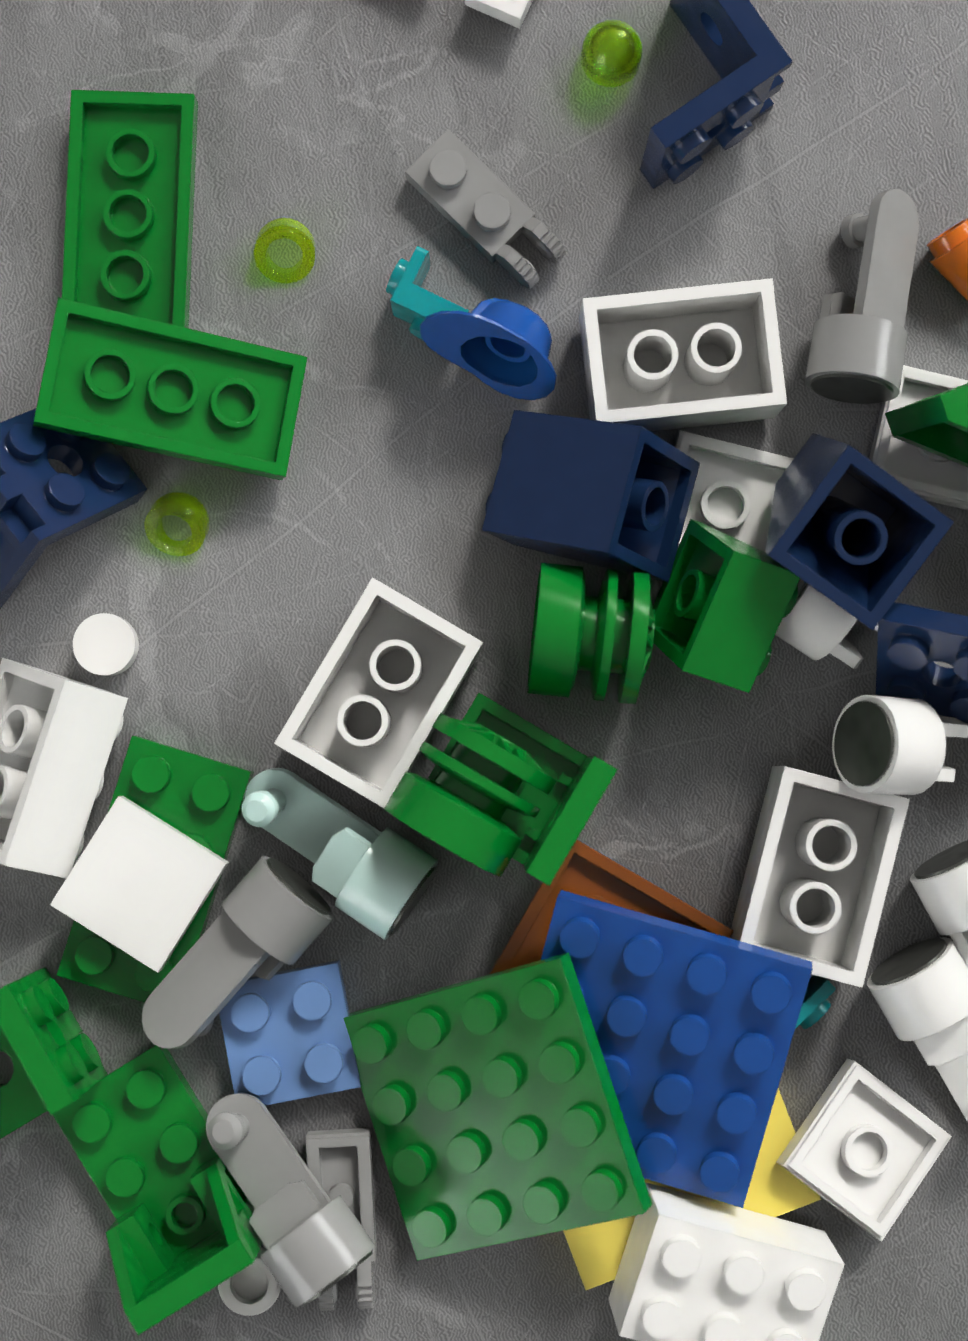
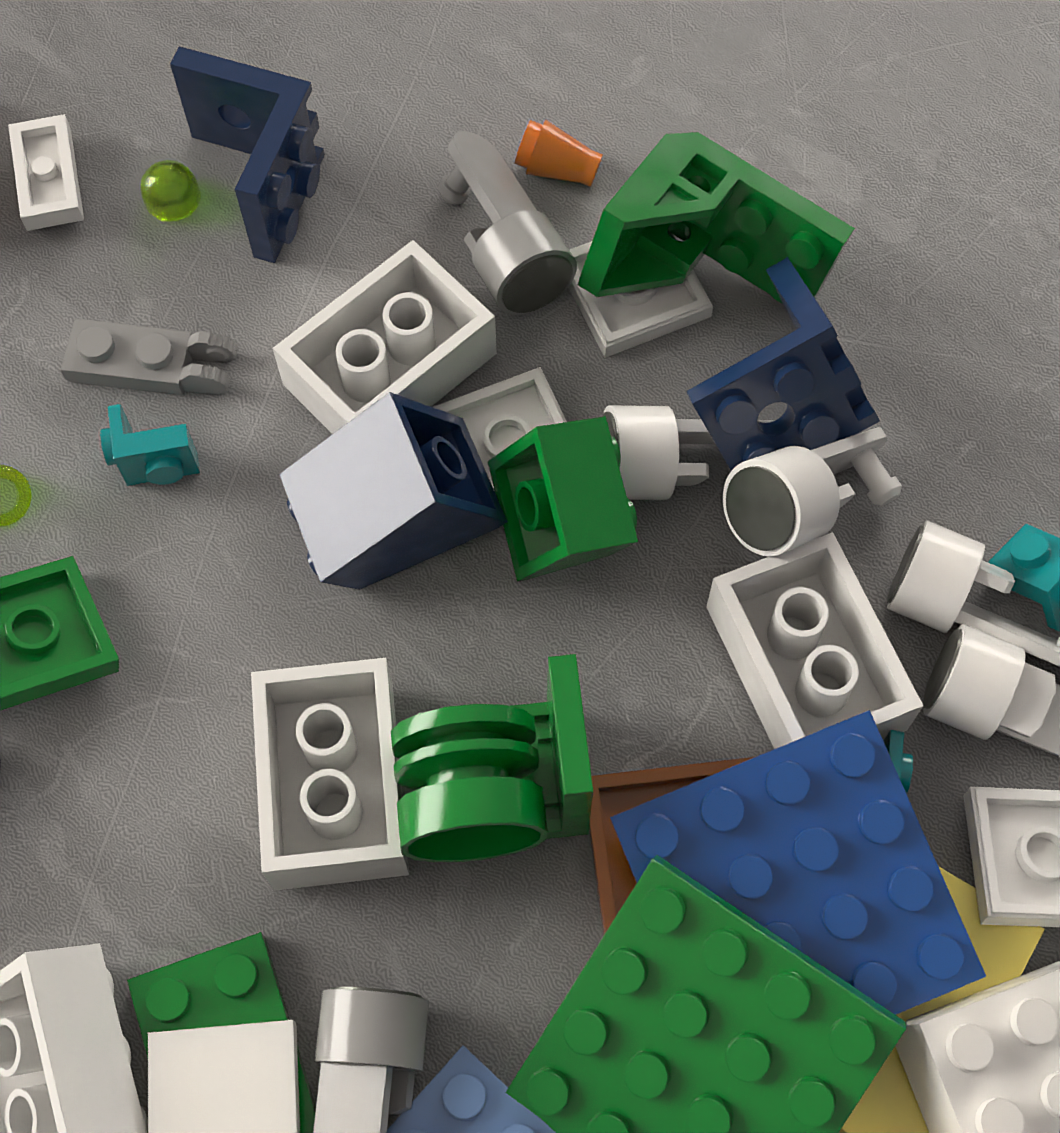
camera: 35 degrees left, 20 degrees down
white tile [73,613,139,676] -> none
clear neon green piece [144,491,209,556] -> none
light aqua piece [242,768,438,940] -> none
blue piece [420,298,557,400] -> none
green wheel [527,562,655,704] -> none
dark blue slope [765,433,954,630] -> none

